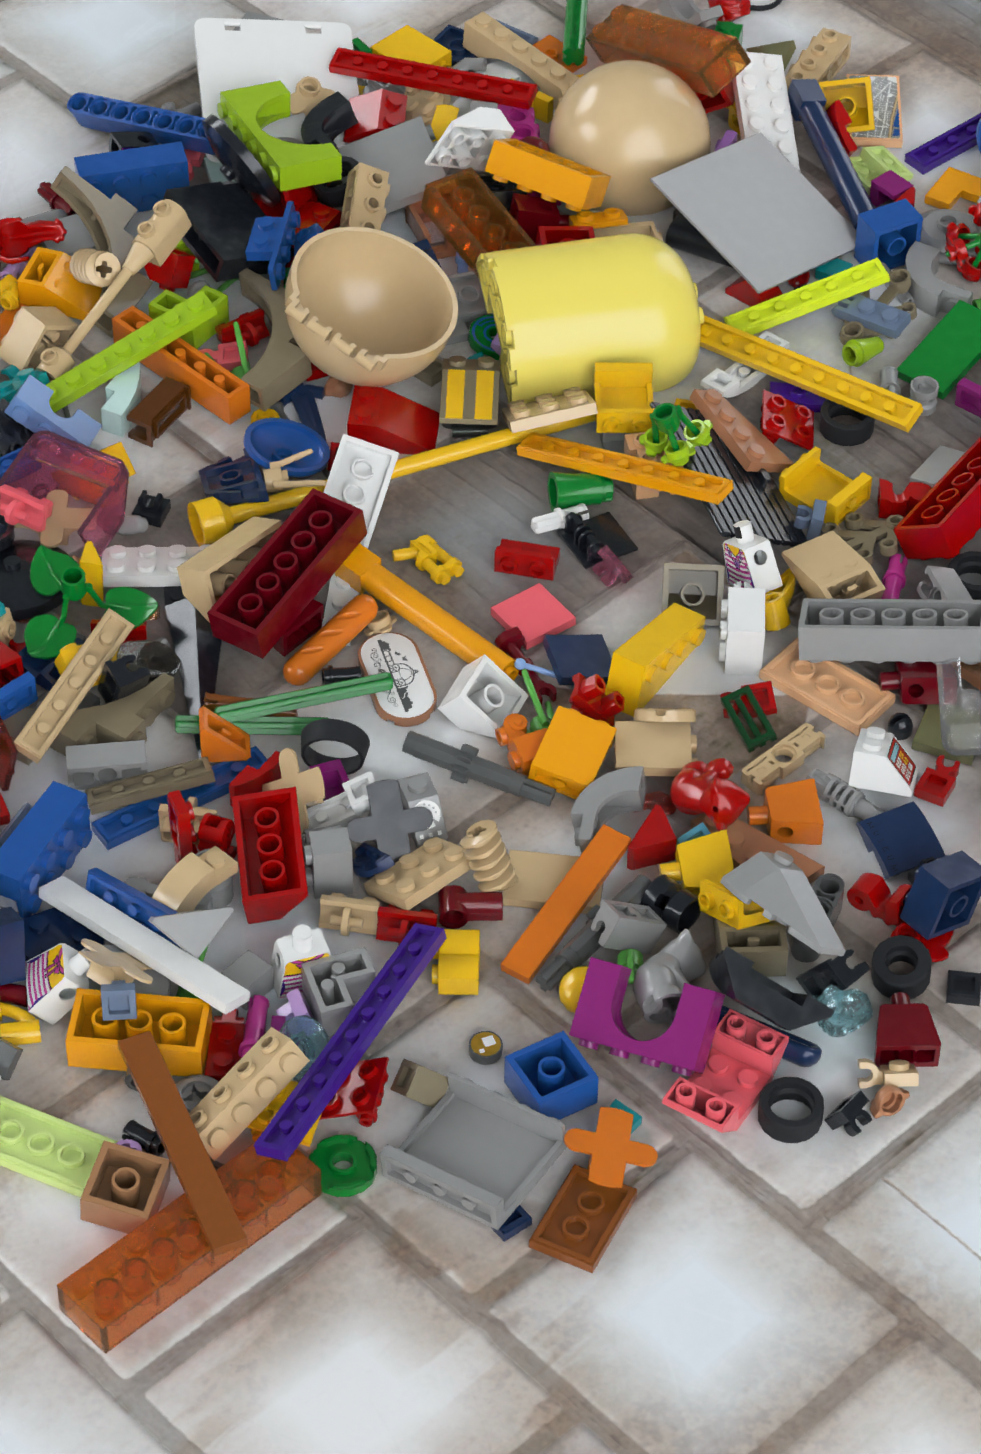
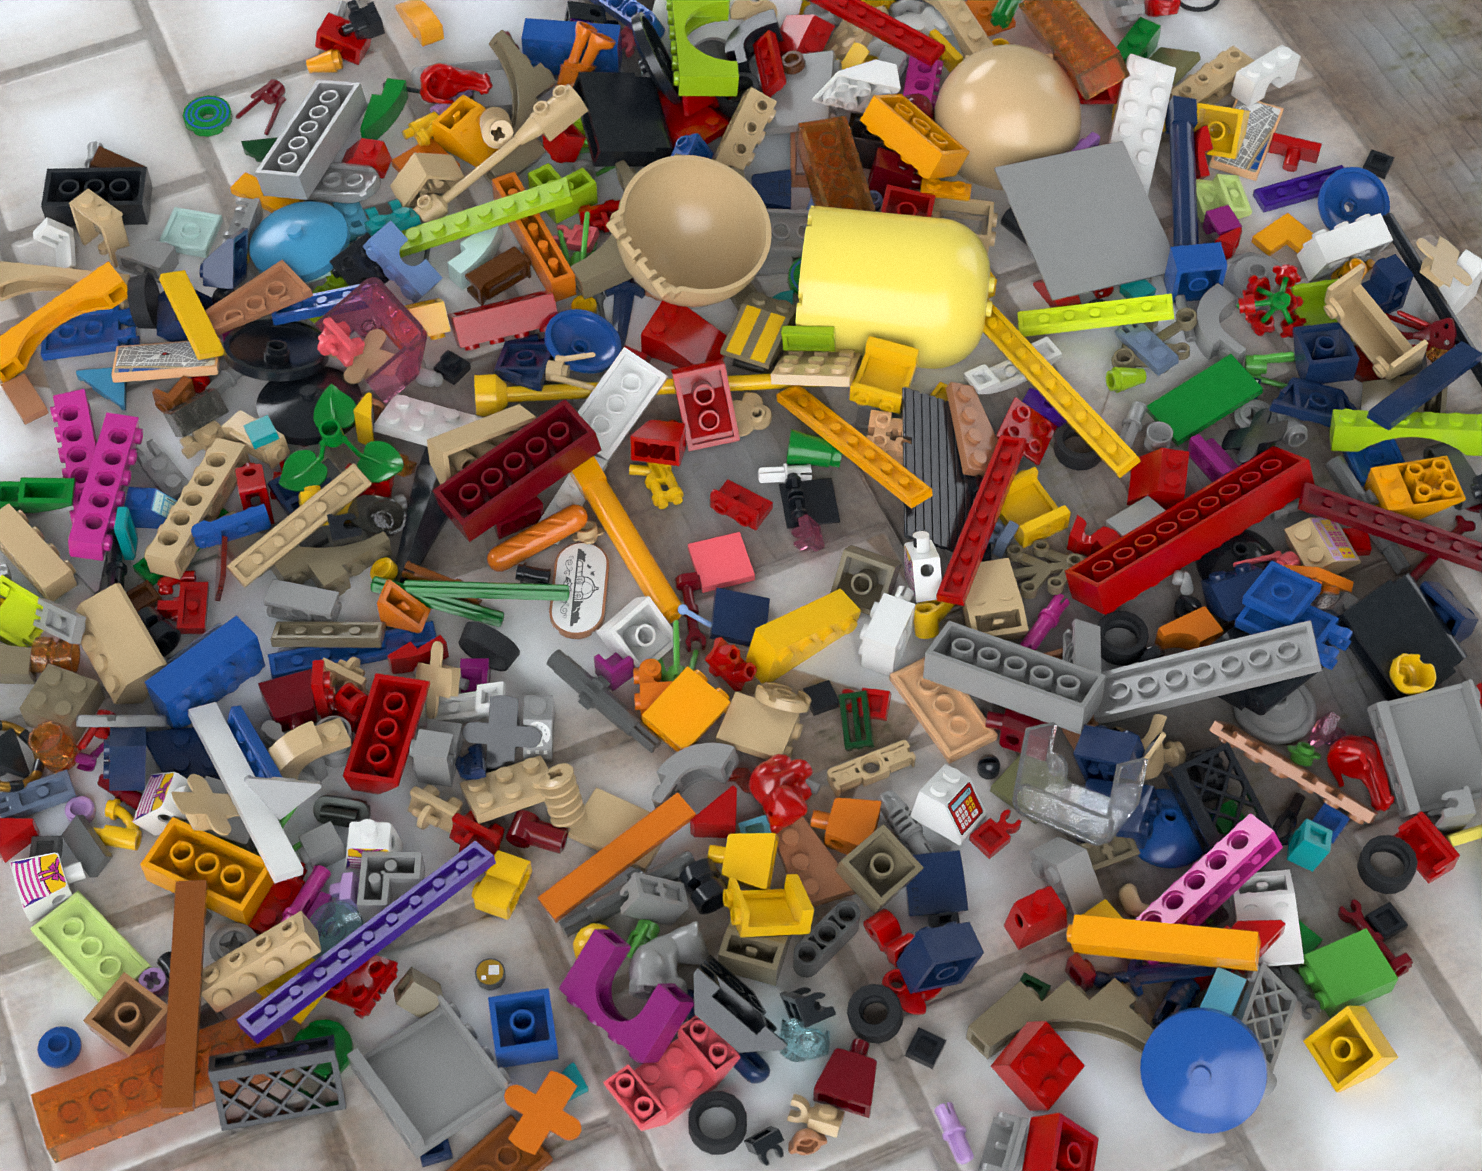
camera: 20 degrees right, 10 degrees up
sand blue tile [101,980,137,1021] -> none
blue bracket [245,201,301,290] -> none
plant [639,403,713,467] -> none
light grey wedge [720,851,846,956] -> none
none -> blue piece [37,1026,82,1068]
none -> black fence [208,1035,346,1131]
none -> dark red torso [258,669,317,732]
none -> pearl dark grey piece [313,795,370,828]
none -> yellow tile [370,557,398,580]
none -> slope [447,290,558,351]
none -> orange piece [555,21,616,88]
none -> magenta panel [594,652,634,691]
none -> red torso [630,420,686,466]
none -> red slope [671,359,740,451]
none -> tan plate [732,392,772,437]
none -> red plate [753,30,787,98]
none -> reddish brown tile [781,51,806,75]
none -> lime tile [781,326,836,352]
none -> black tile [803,680,840,716]
none -> dark tan slope [835,824,924,914]
none -> red tile [936,435,1027,606]
none -> red slope [1127,448,1189,510]
none -> white arch [1231,45,1301,107]
none -> red tile [1268,132,1322,172]

